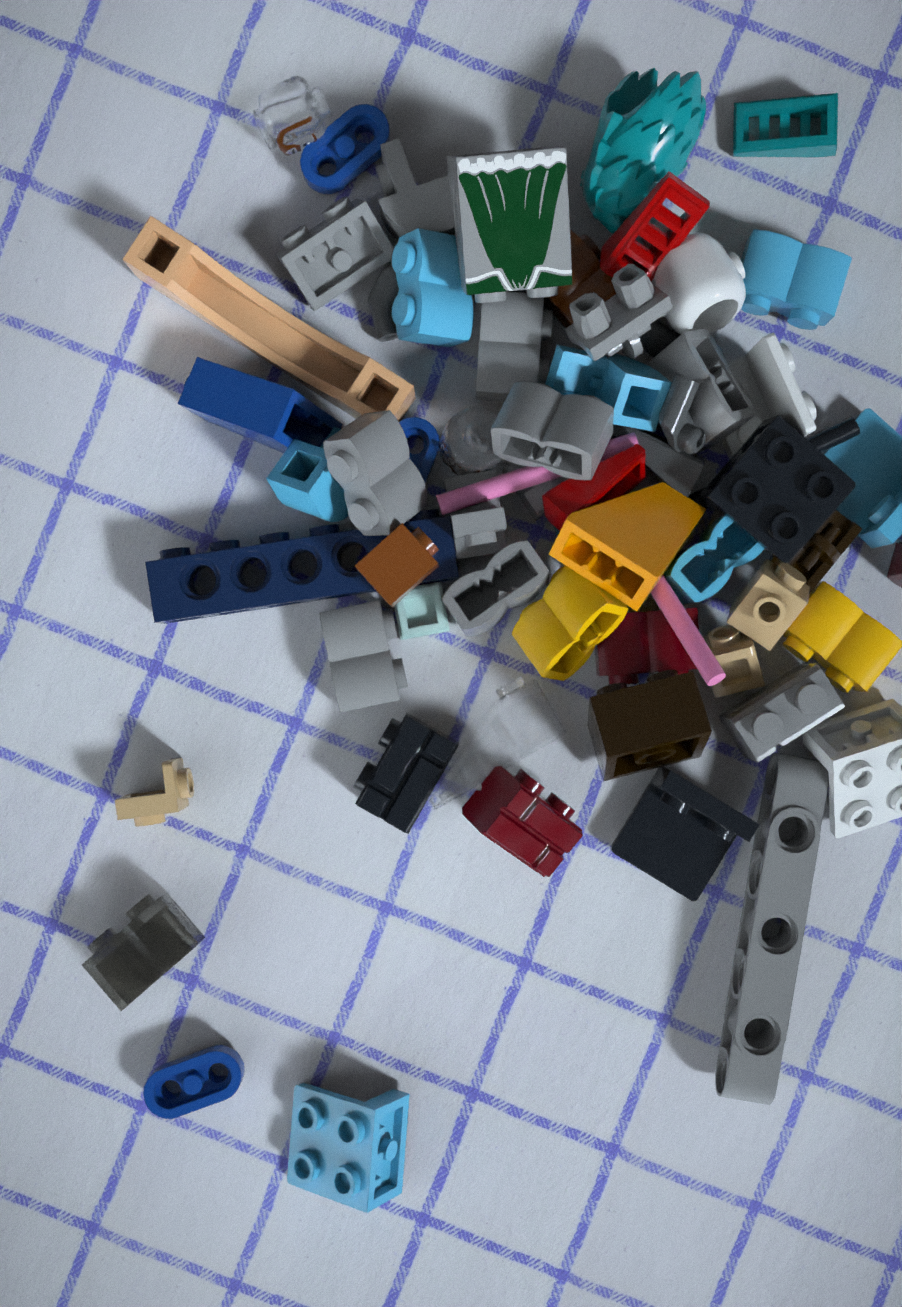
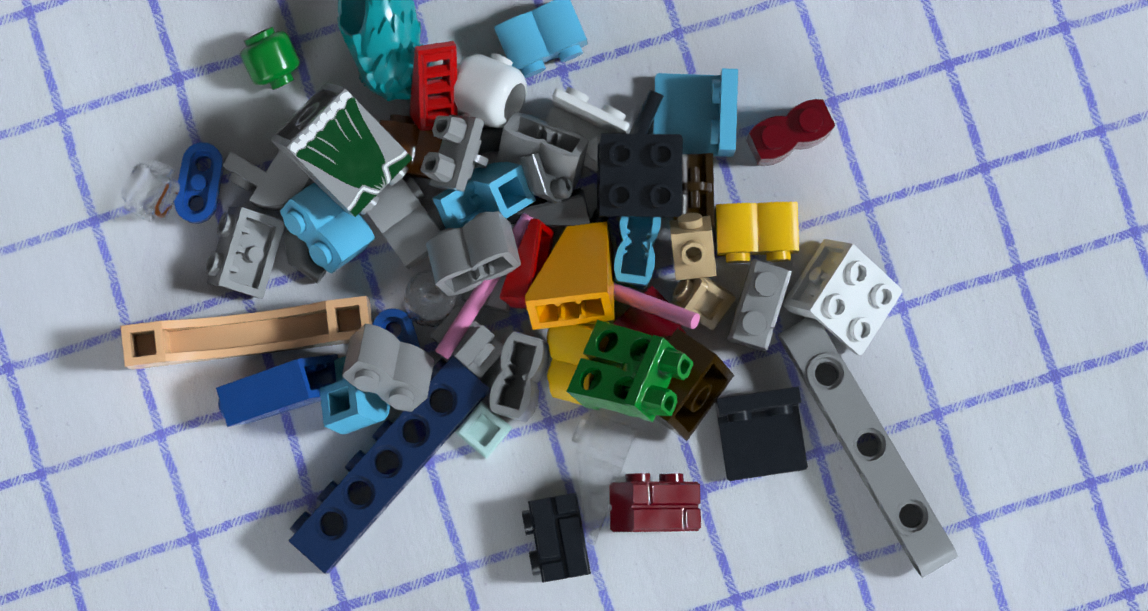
camera: 35 degrees left, 5 degrees down
light grey brick [319,600,408,712] -> none
dark orange brick [355,523,439,608] -> none
none -> green head [240,27,300,90]
none -> green hips [566,320,693,422]

